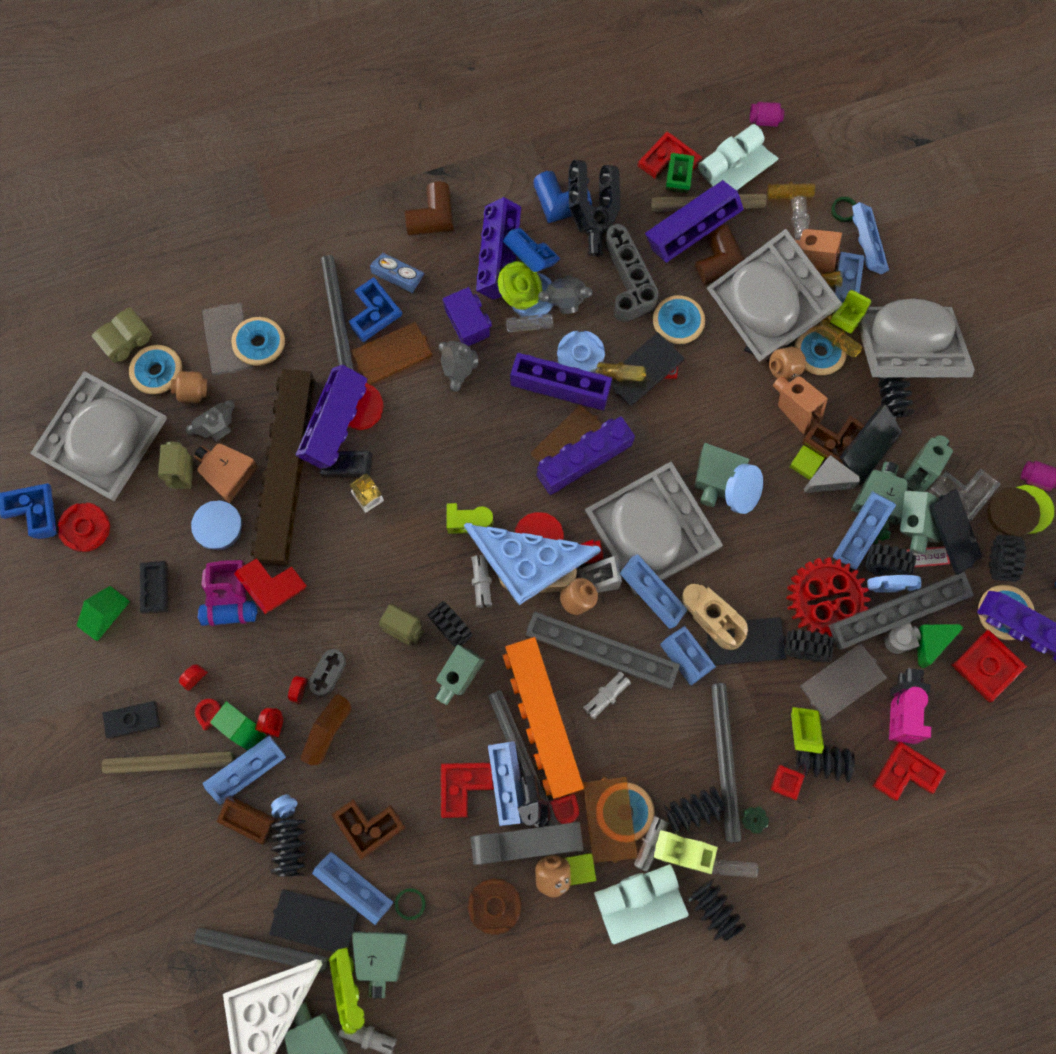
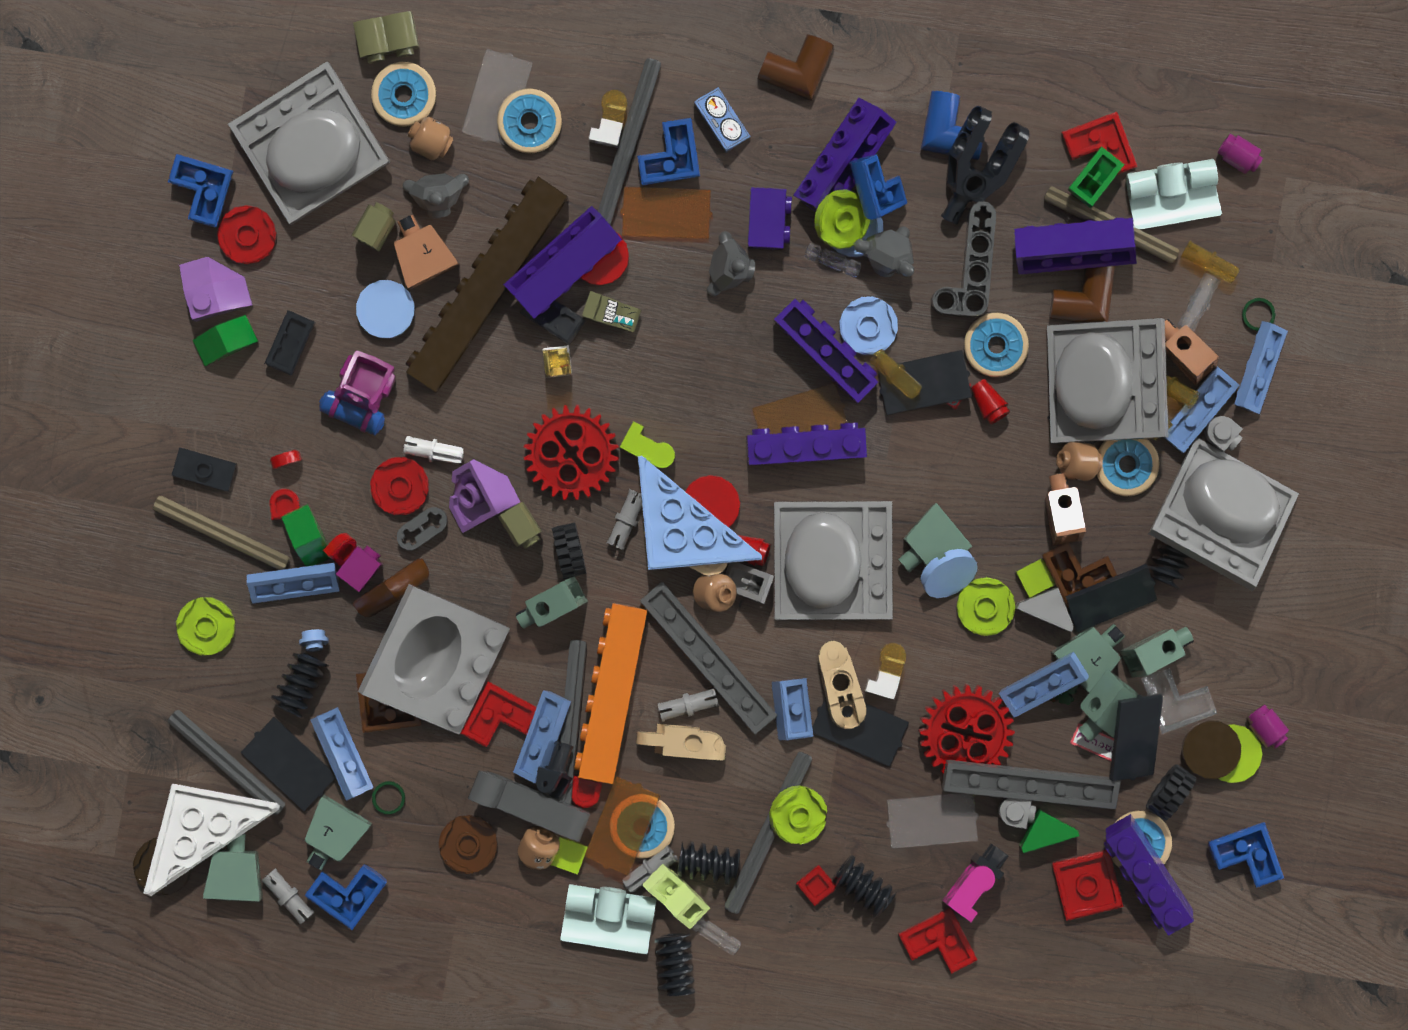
camera: 30 degrees right, 15 degrees up
reddish brown tile [216,796,276,845] -> none
red tile [234,558,307,614] -> none
red tile [288,676,308,704] -> none
lime hinge [329,948,365,1035] -> none
medium blue plate [619,554,688,629] -> none
clear green plate [742,807,769,834] -> none
black tyre [784,630,835,662] -> none
lime tile [791,707,824,753] -> none
clear yellow axle [816,319,863,358] -> none
lime bracket [830,290,871,334] -> none
black tyre [865,544,917,576] -> none
light blue tile [867,575,921,593] -> none
none -> lime tile [176,597,235,655]
none -> medium lavender slope [179,257,253,322]
none -> blue brick [305,865,387,930]
none -> magenta brick [336,545,383,592]
none -> light grey piece [358,584,510,735]
none -> red tile [370,457,429,515]
none -> white axle [403,436,463,464]
none -> medium lavender slope [449,460,520,533]
none -> red gear [524,405,619,500]
none -> olive leg [582,291,642,333]
none -> leg [589,90,627,148]
none -> tan piece [636,724,726,760]
none -> lime tile [769,785,827,844]
none -> leg [865,642,906,699]
none -> lime tile [956,577,1016,636]
none -> red cone [970,379,1010,425]
none -> light grey plate [1204,416,1243,452]

